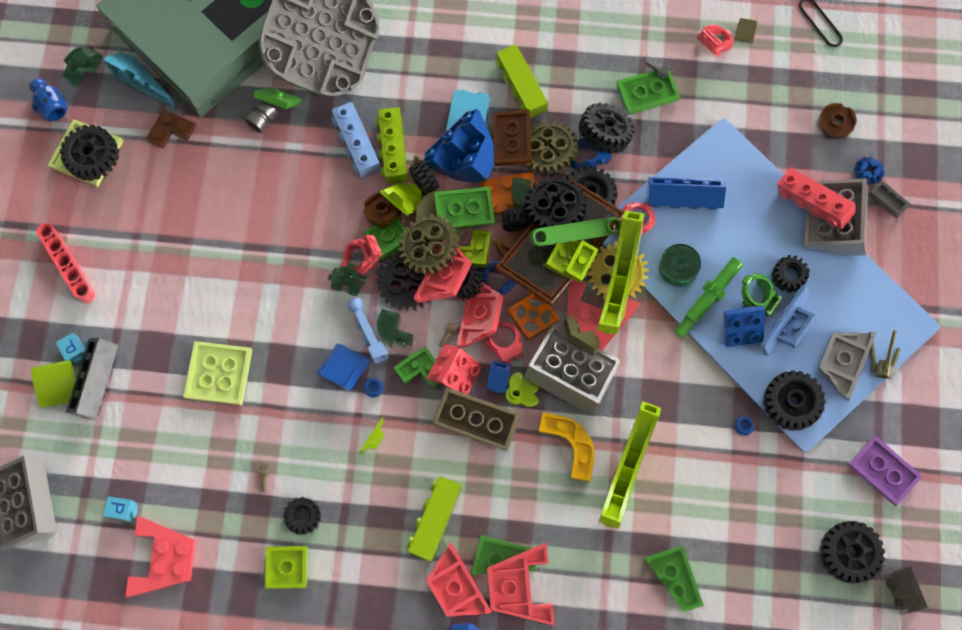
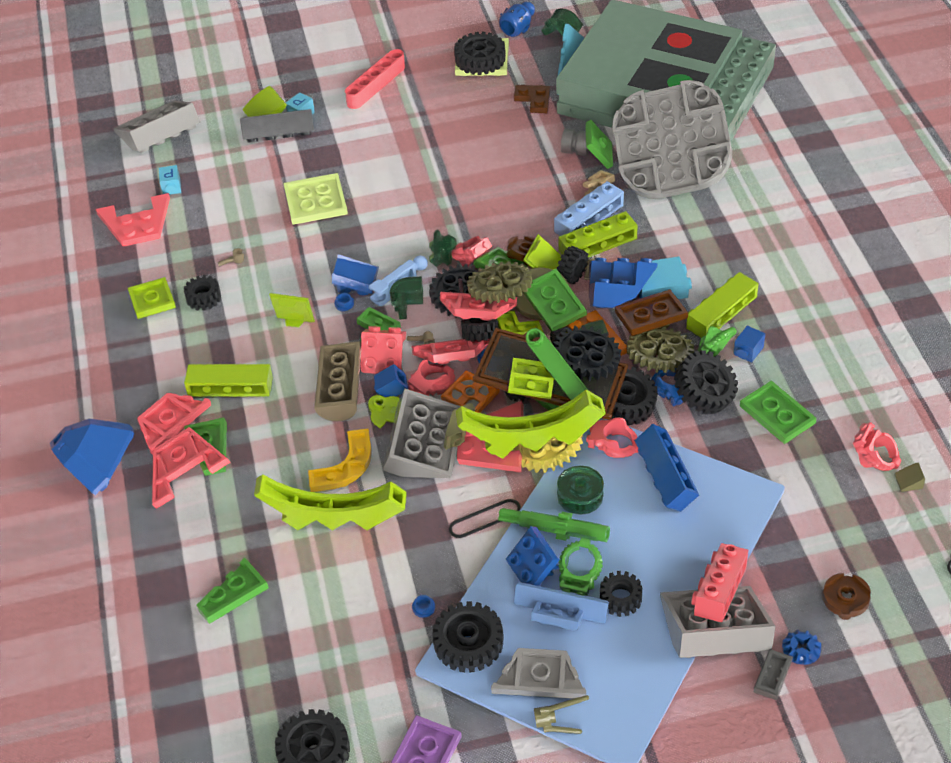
camera: 70 degrees right, 25 degrees down
dark grey hand [646,61,669,79] -> none
none -> black piece [449,499,521,538]
none -> tan plate [583,170,615,195]
none -> bright green piece [697,326,737,357]
none -> blue brick [734,325,765,363]

